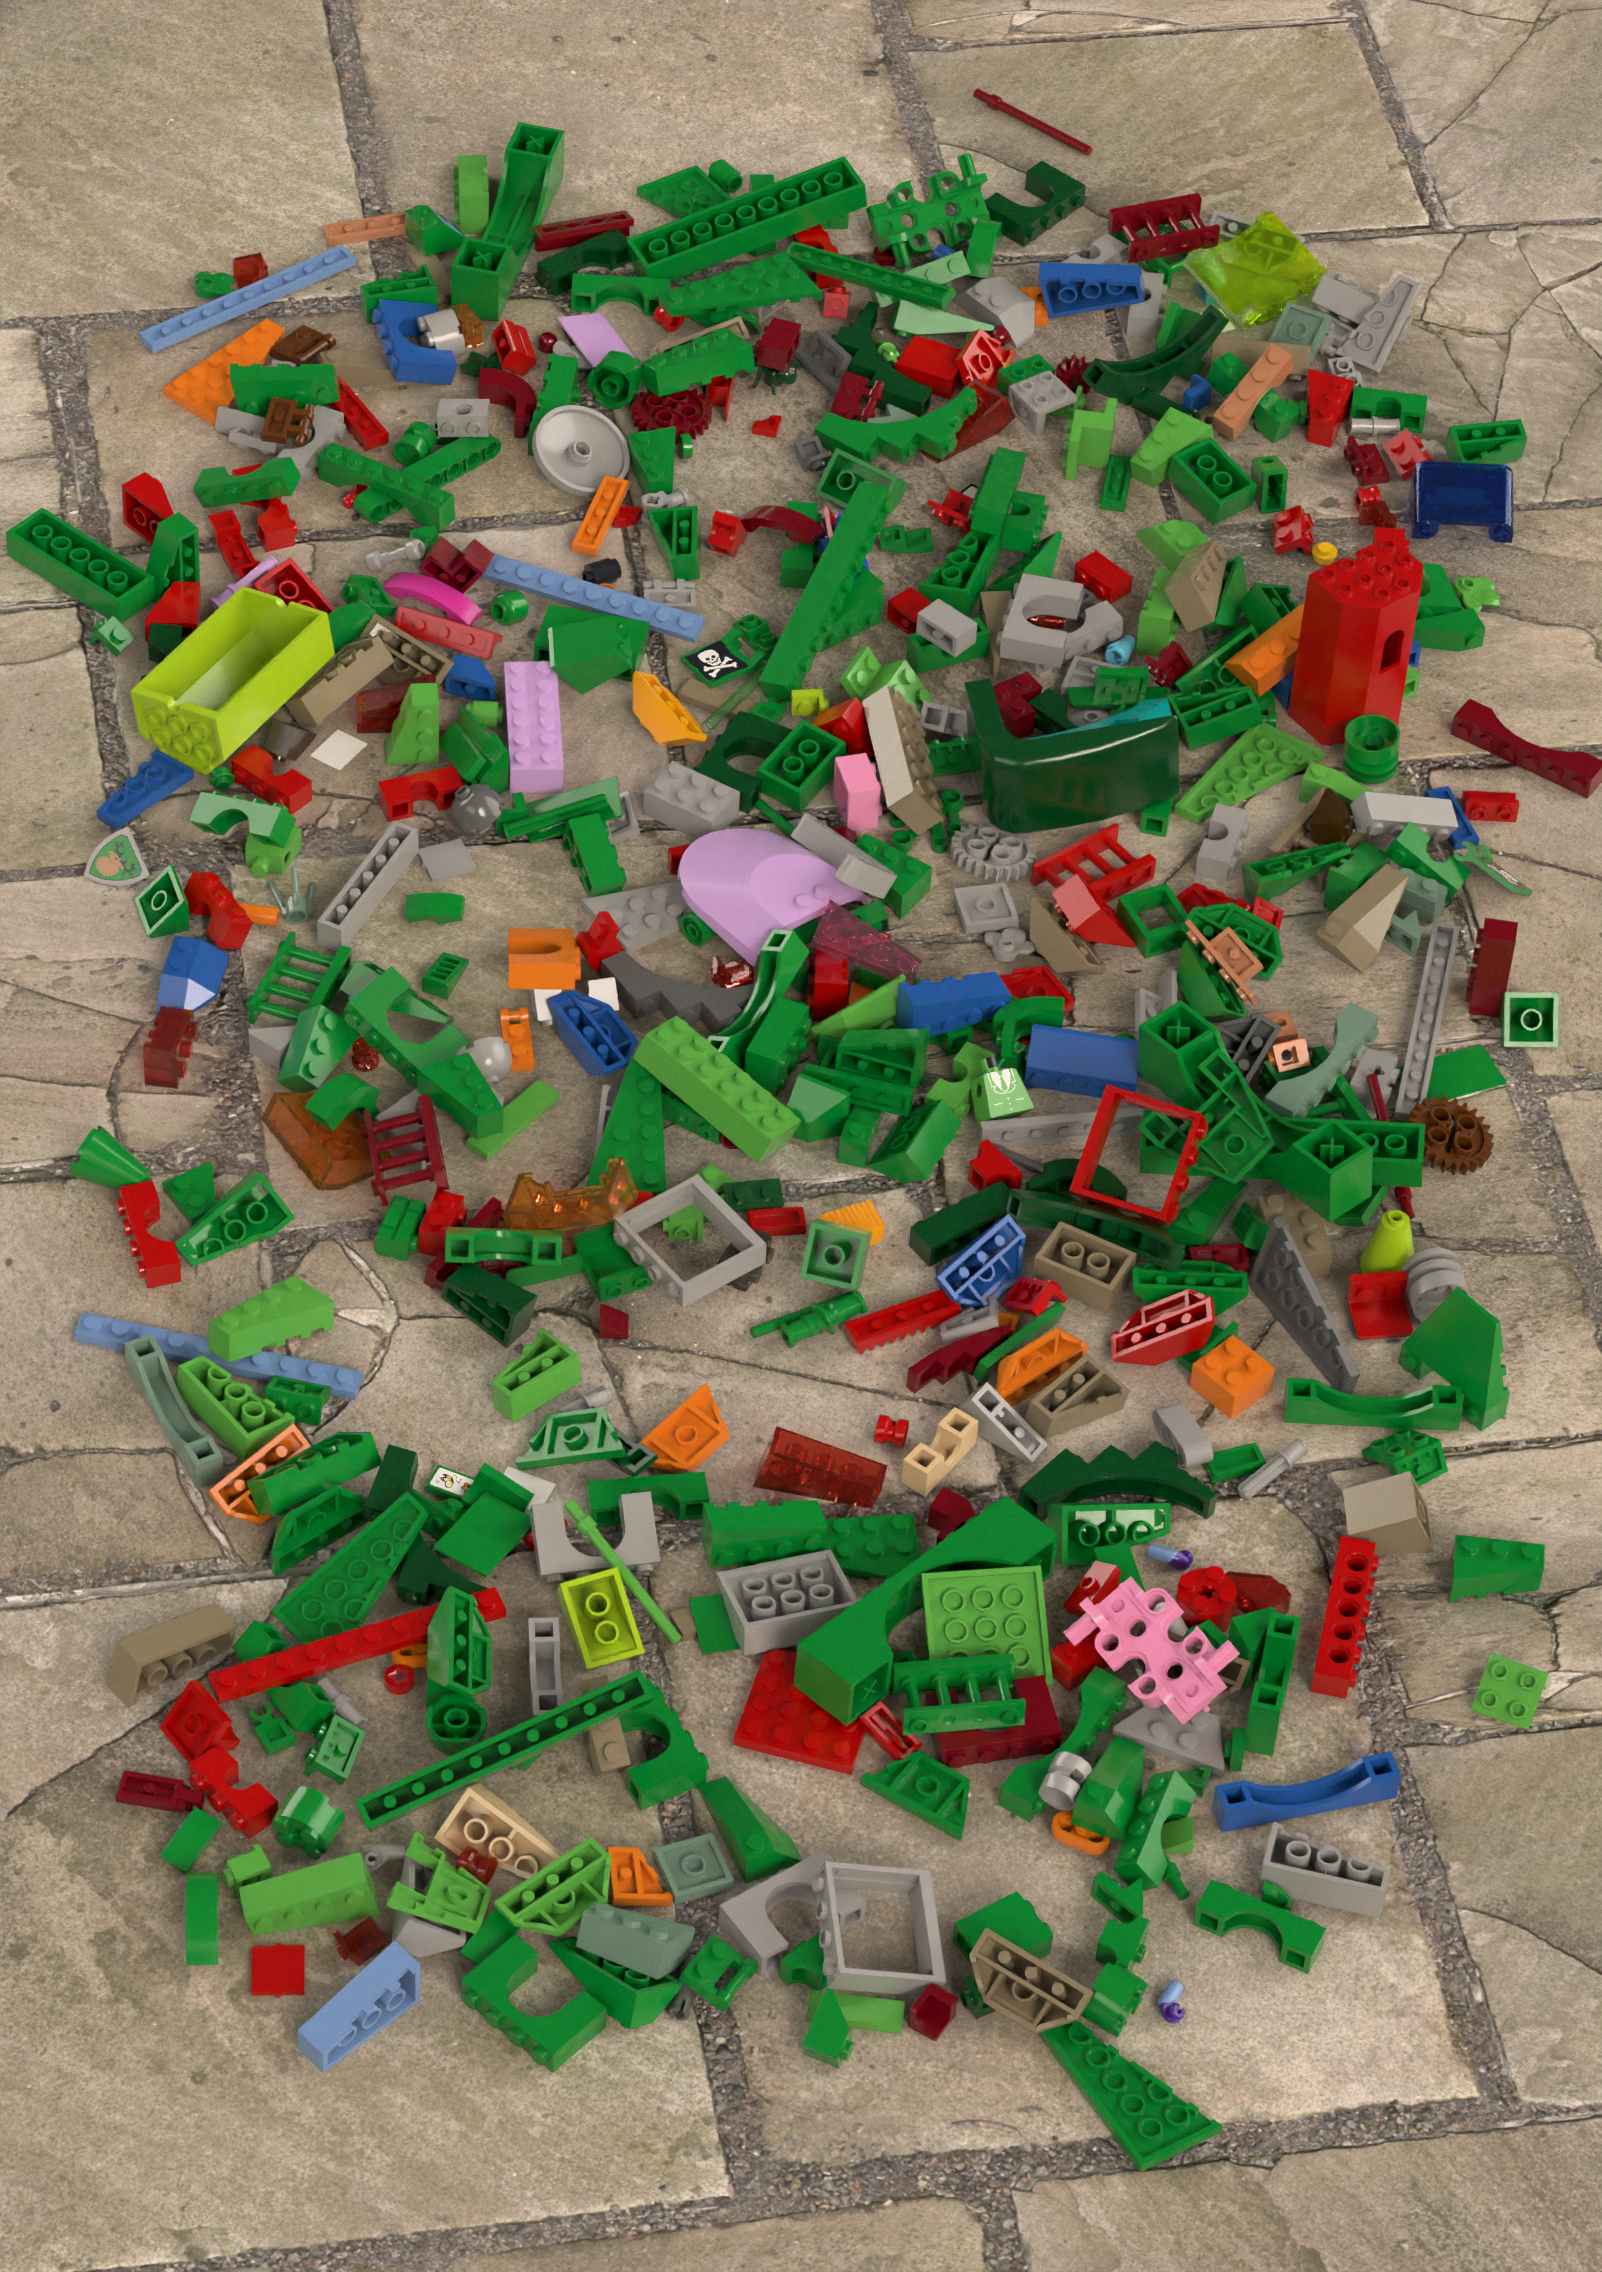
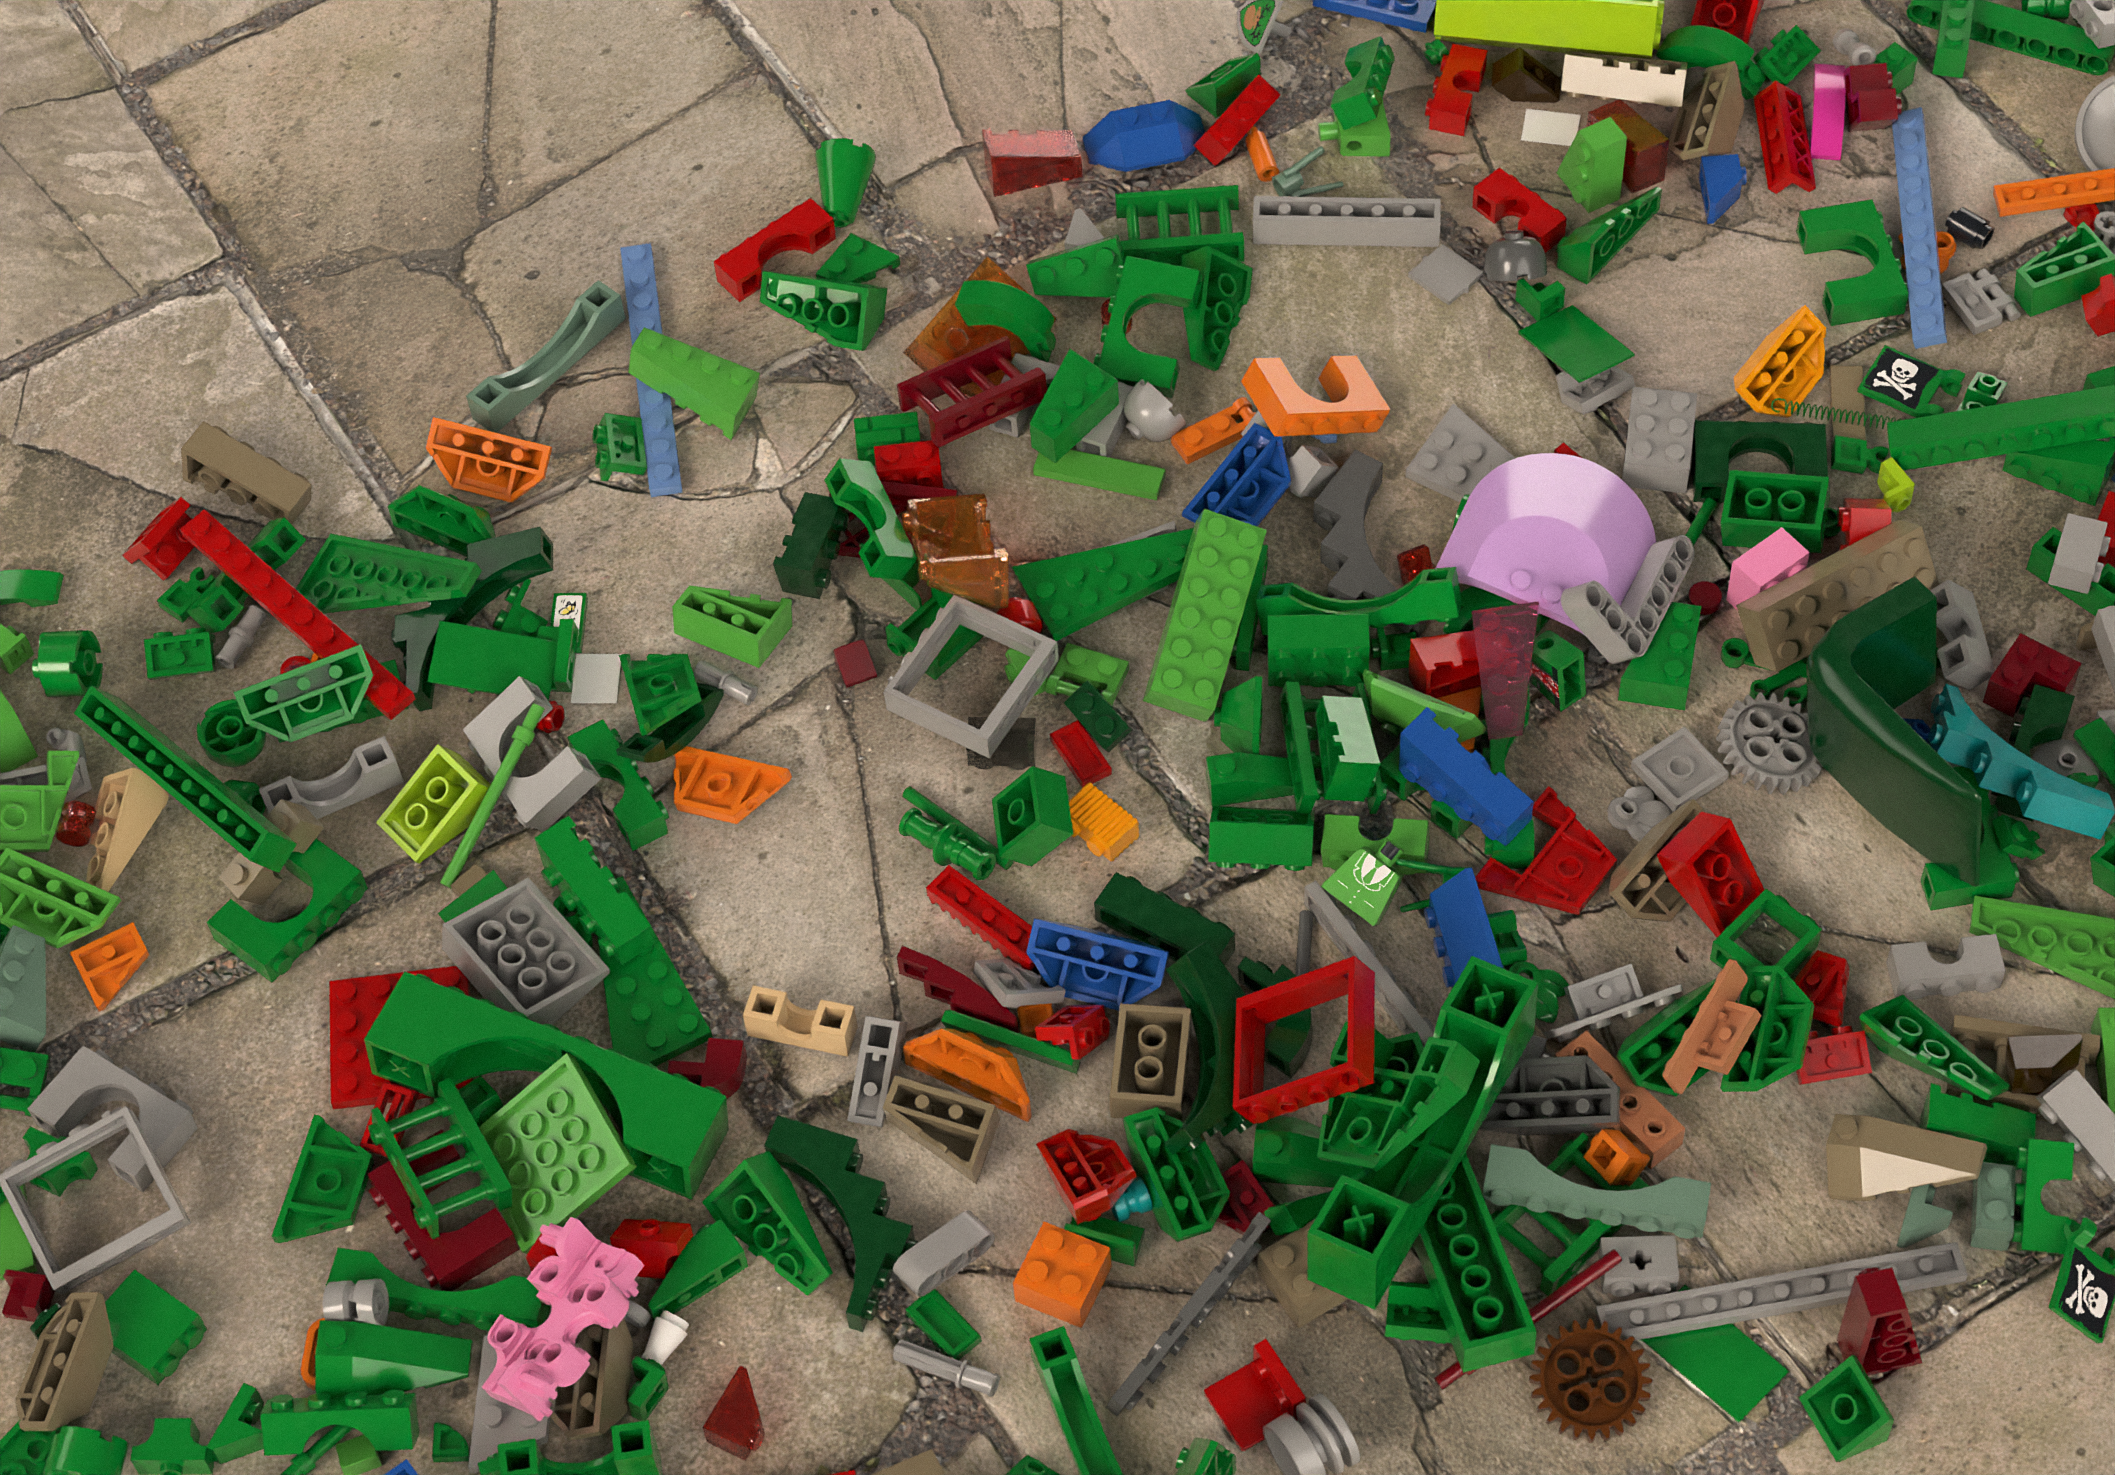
camera: 75 degrees right, 10 degrees up
dark red hinge [115,1770,205,1813] -> none
bright green wedge [176,1355,295,1462] -> none
red arch [189,1744,278,1839] -> none
green wedge [246,1432,382,1517] -> none
green slope [404,893,465,925] -> none
green slope [422,952,469,999] -> none
green tile [439,722,486,782] -> none
bright green brick [466,700,504,728] -> none
green head [490,589,529,626] -> none
green axle [502,793,608,843] -> none
lavender brick [504,661,564,793] -> none
green slope [548,615,632,694] -> none
green wedge [561,813,627,897] -> none
red brick [576,911,626,971] -> none
sand green plate [653,1832,734,1905] -> none
green wedge [698,1777,802,1883] -> none
clear red wedge [753,1426,888,1509] -> none
bright green bracket [839,646,933,715] -> none
red wheel [874,1414,909,1449] -> none
red brick [968,1139,1022,1192] -> none
green arch [992,996,1065,1058] -> none
red fence [1031,823,1156,902] -> none
arm [1147,1544,1193,1571] -> none
red brick [1175,1566,1237,1633] -> none
green slope [1228,1607,1276,1689] -> none
lime cone [1359,1210,1415,1274] -> none

